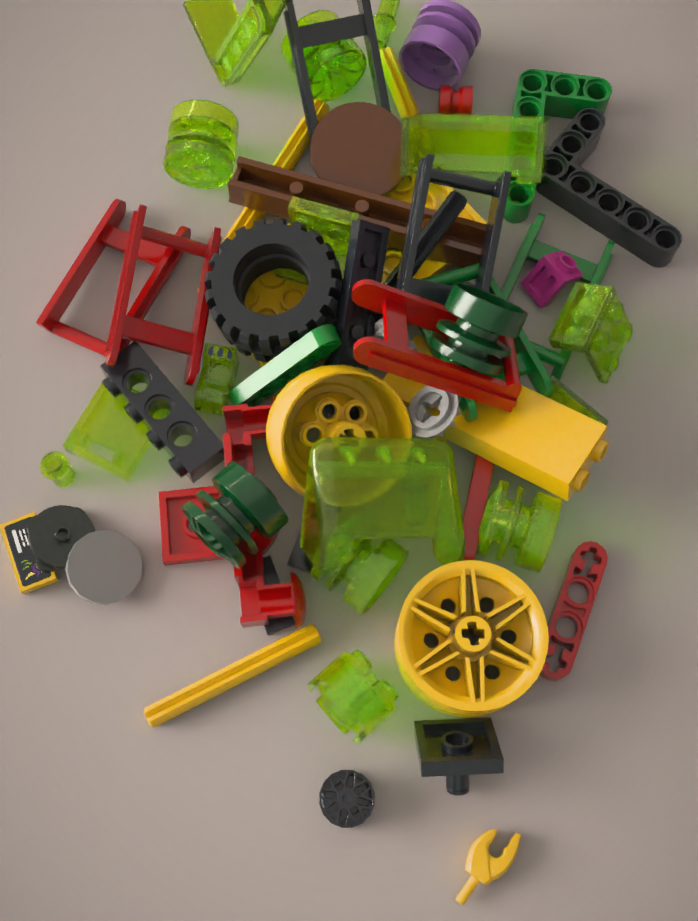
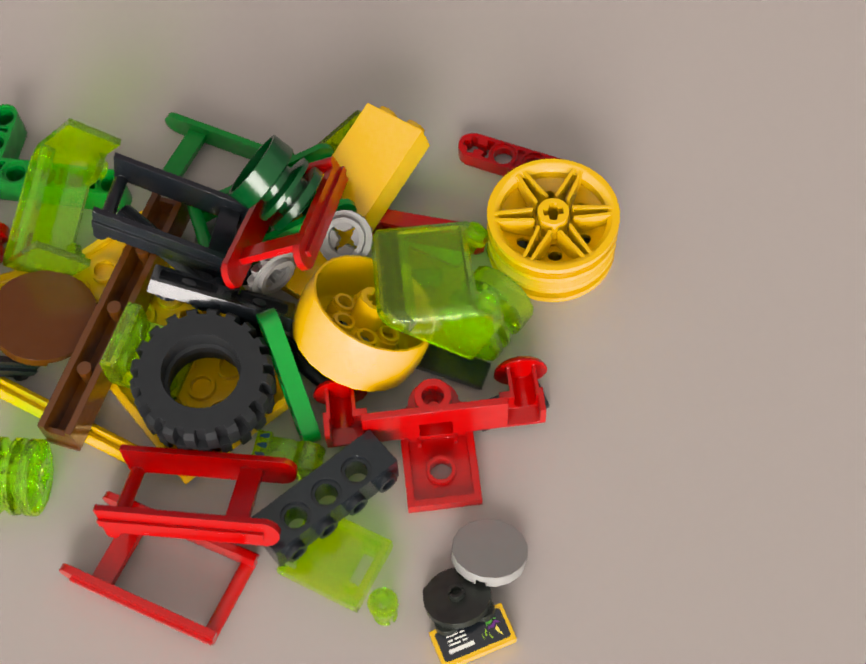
camera: 85 degrees left, 10 degrees down
yellow axle [144,624,321,727] -> none
dark green wheel [181,461,289,569] -> none
clear neon green brick [307,649,399,744] -> none
black wheel [319,770,375,828] -> none
black tile [414,717,504,796] -> none
yellow hand [455,829,521,906] -> none
clear neon green wheel [477,480,562,573] -> none
dark pink bracket [520,251,583,308] -> none
black beam [536,108,682,268] -> none
clear neon green bracket [548,282,633,383] -> none

